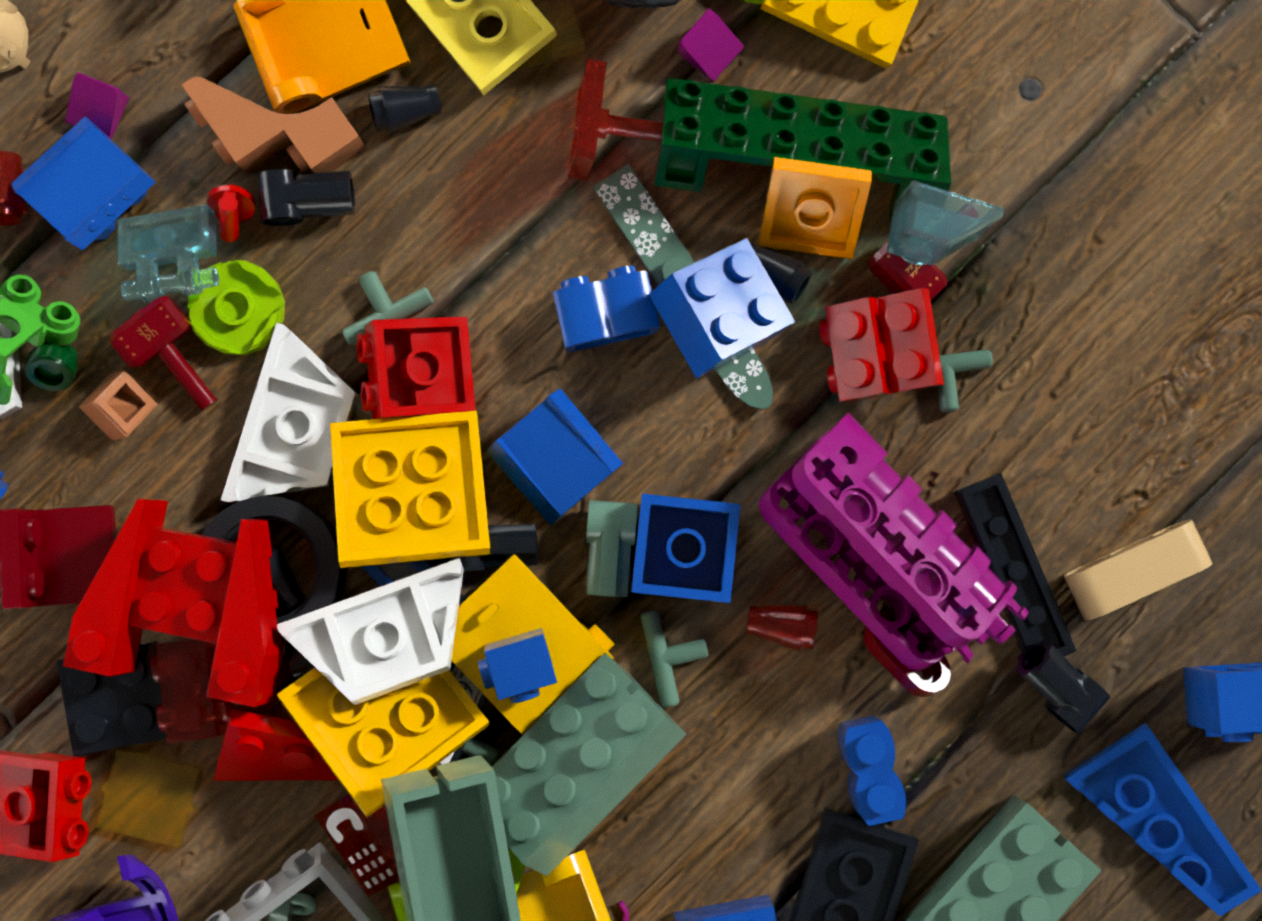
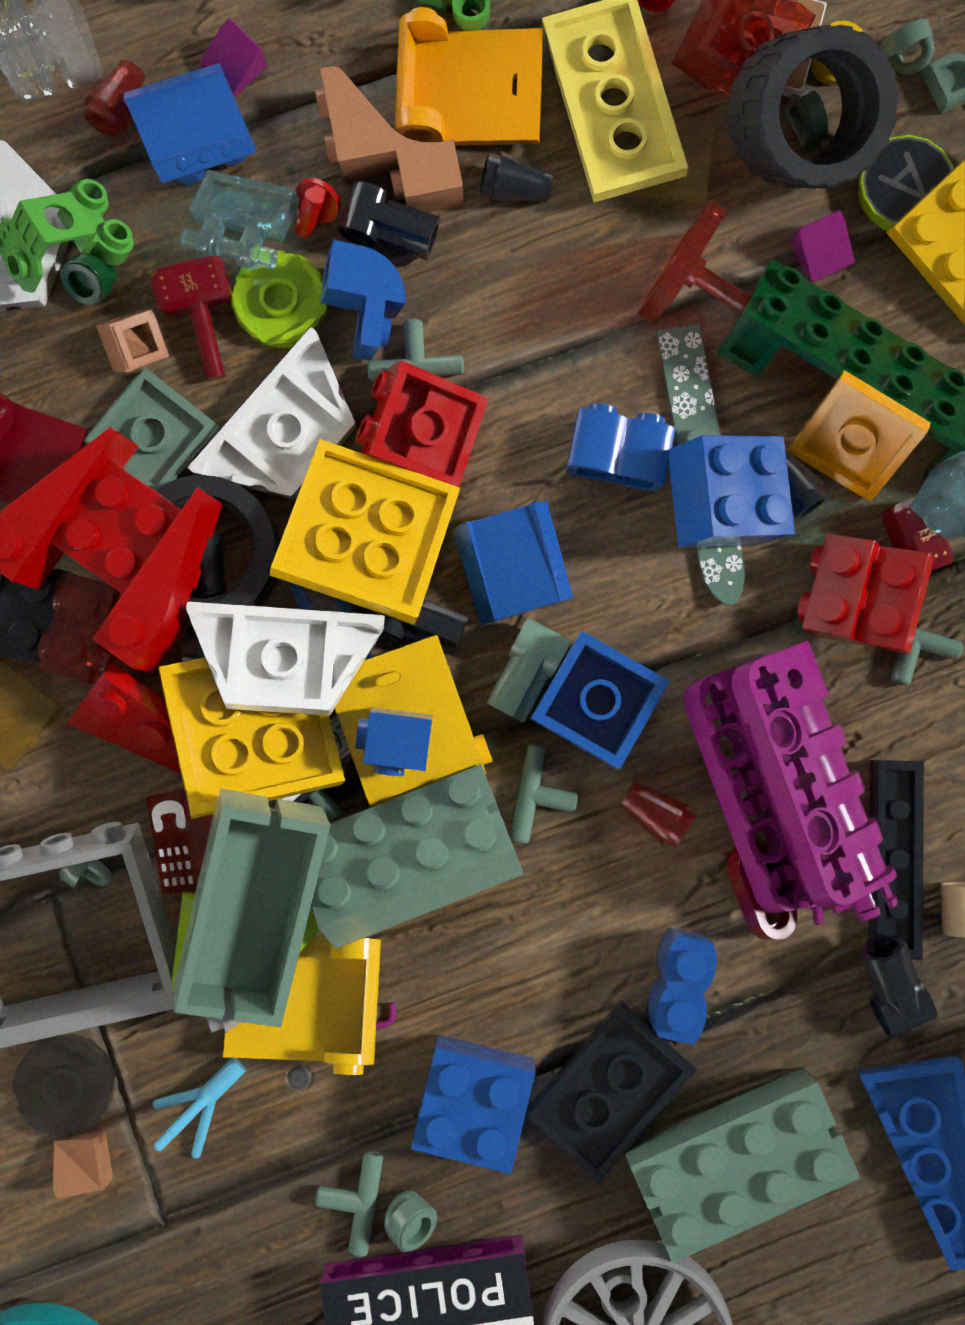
camera: 25 degrees right, 0 degrees up
none -> sand green tile [83,367,221,491]
none -> blue brick [320,240,405,361]

